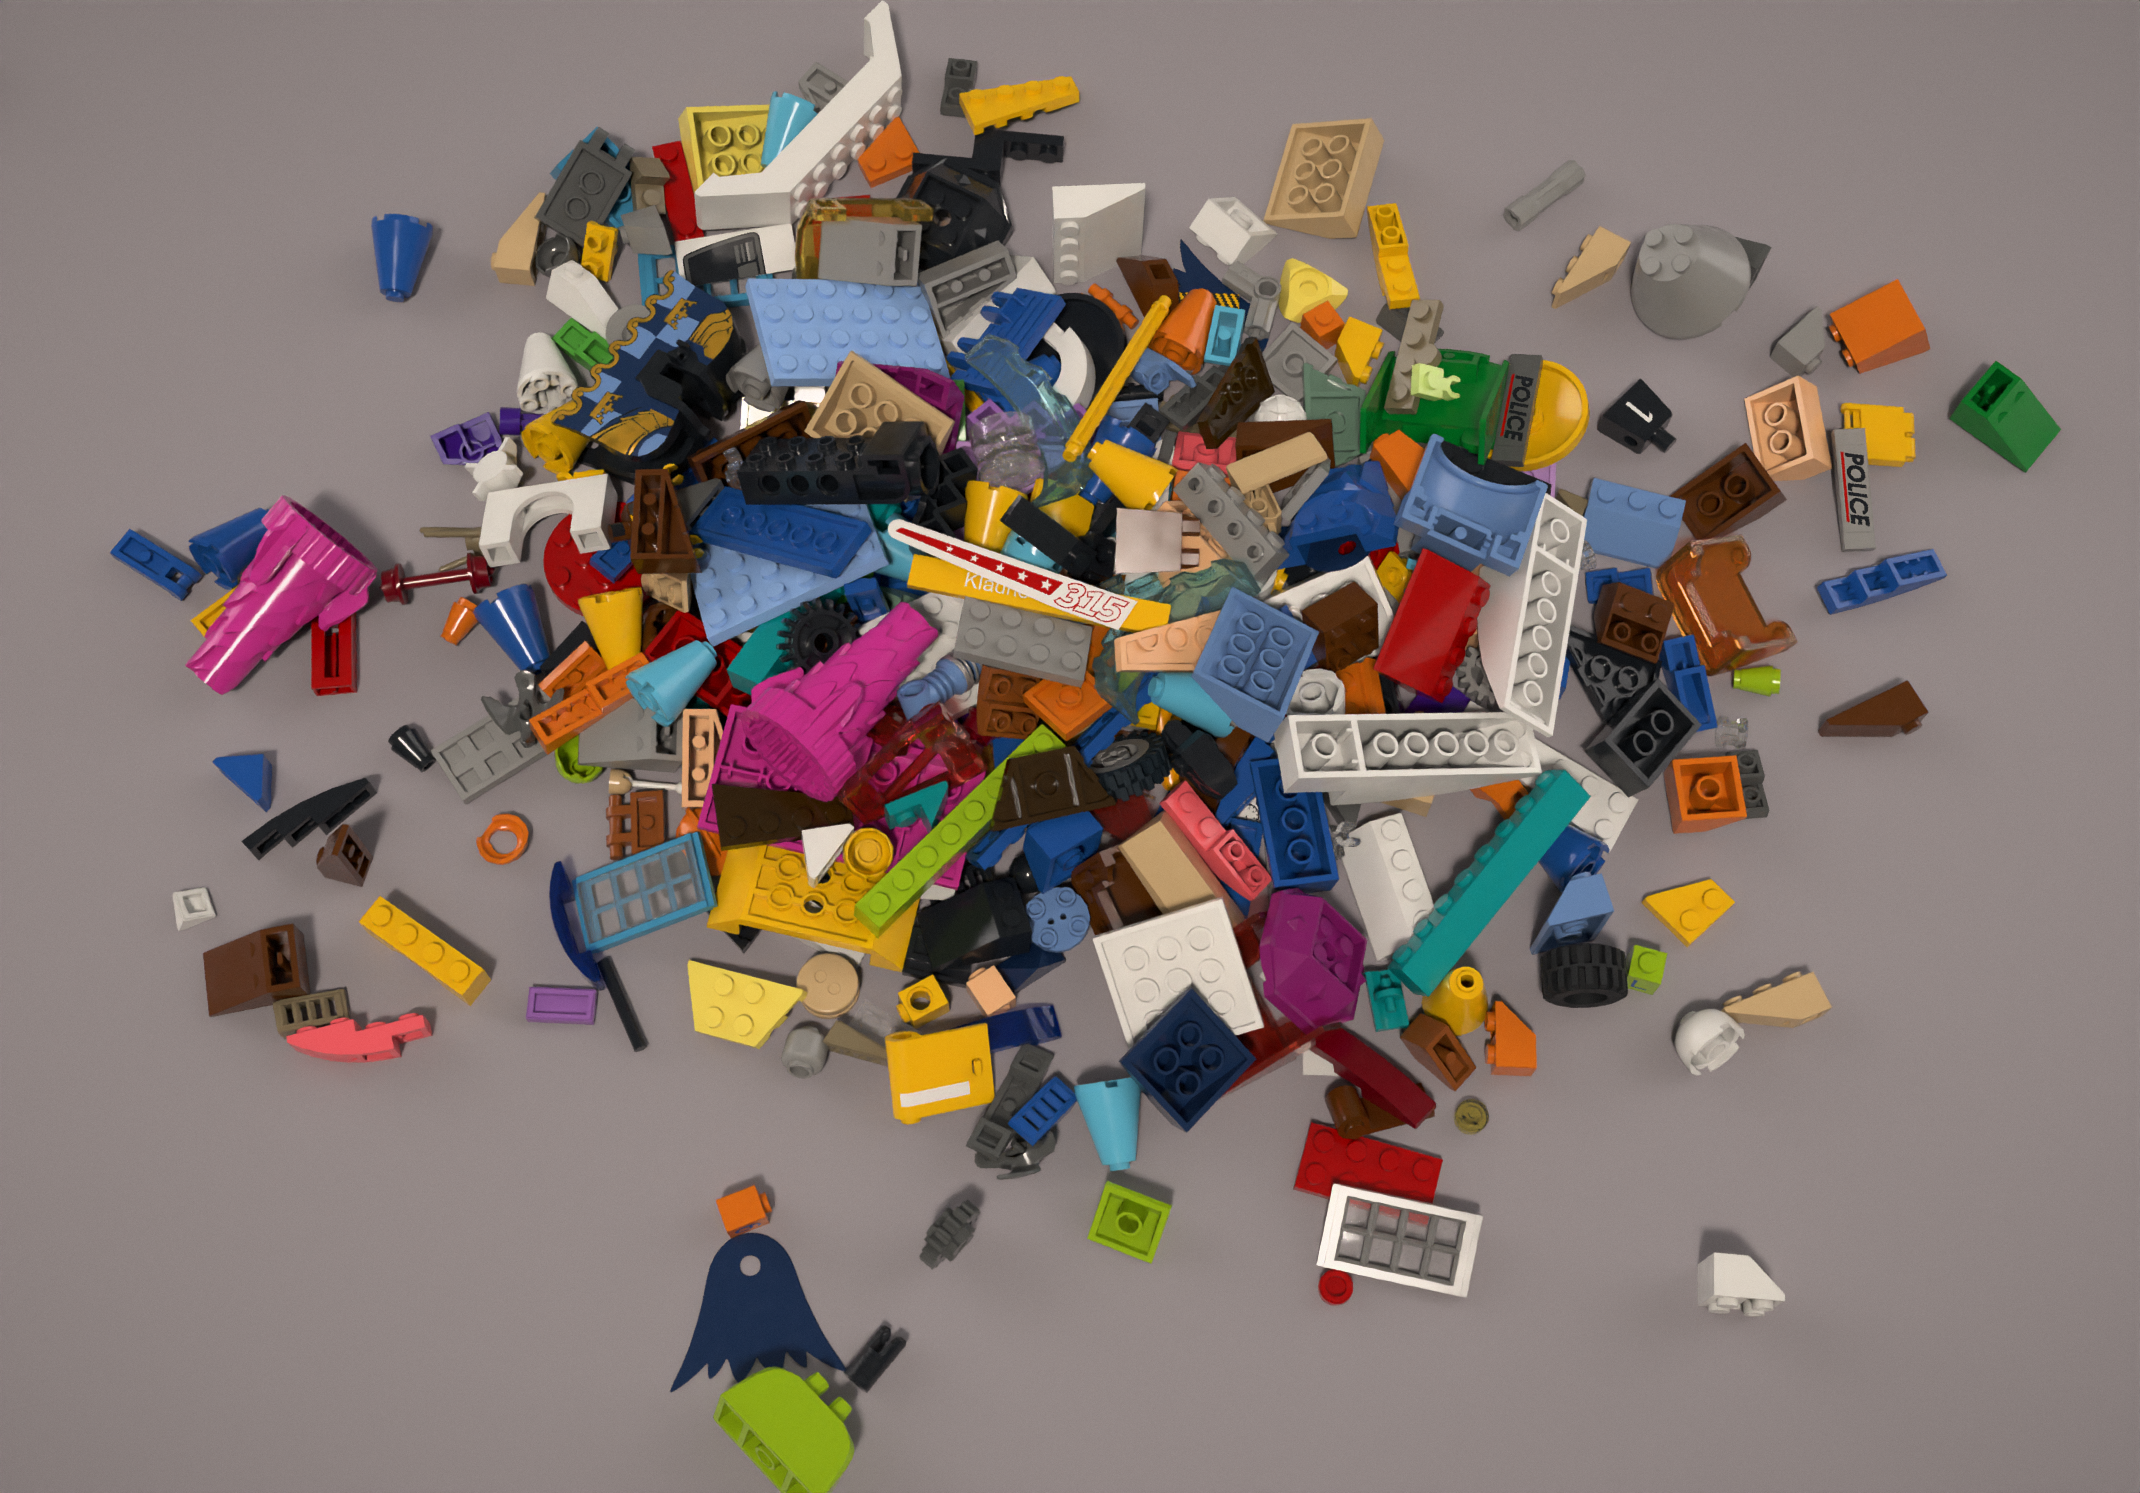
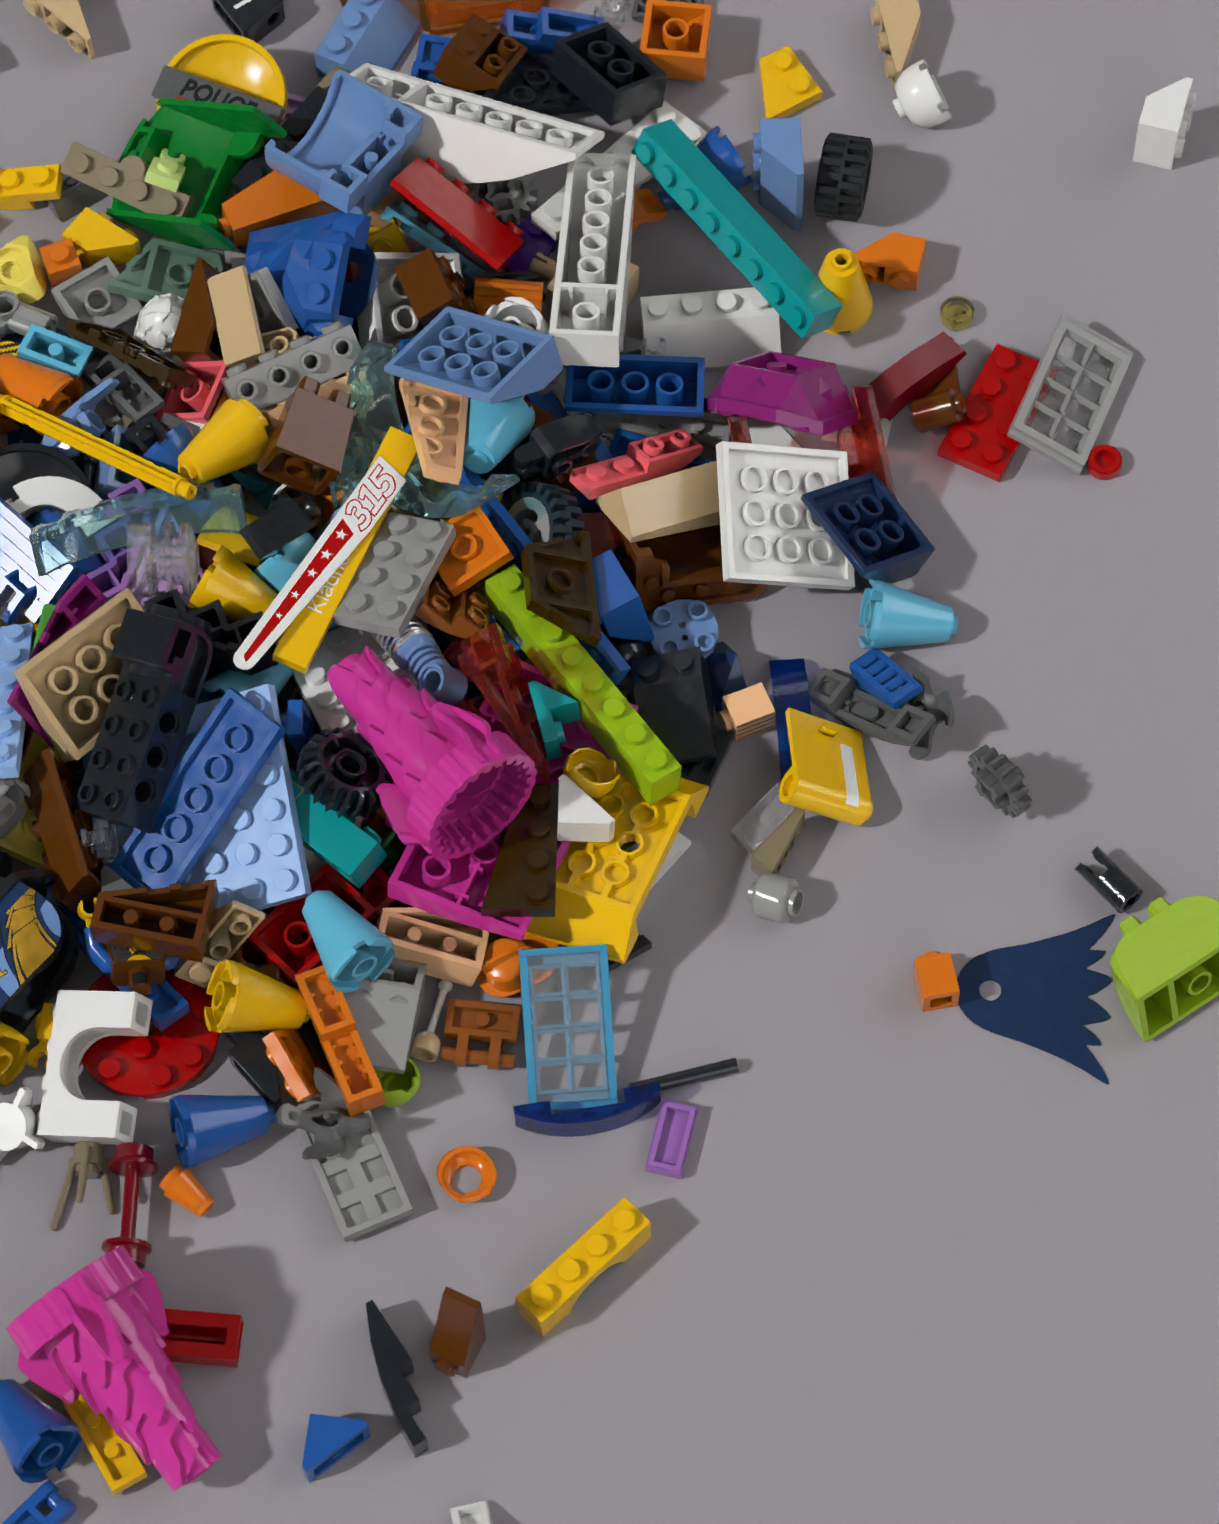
camera: 75 degrees left, 5 degrees down
reddish brown slope [203,923,311,1017] -> none
dark tan slope [272,989,350,1039] -> none
coral slope [286,1013,432,1063] -> none
black cone [388,725,436,773] -> none
light yellow wing [687,960,807,1049] -> none
tan head [796,953,860,1019] -> none
yellow brick [895,974,950,1030] -> none
lime slope [1087,1181,1172,1264] -> none
teal hips [1364,969,1409,1032] -> none
dark orange slope [1400,1013,1477,1092] -> none
lime brick [1626,945,1668,995] -> none

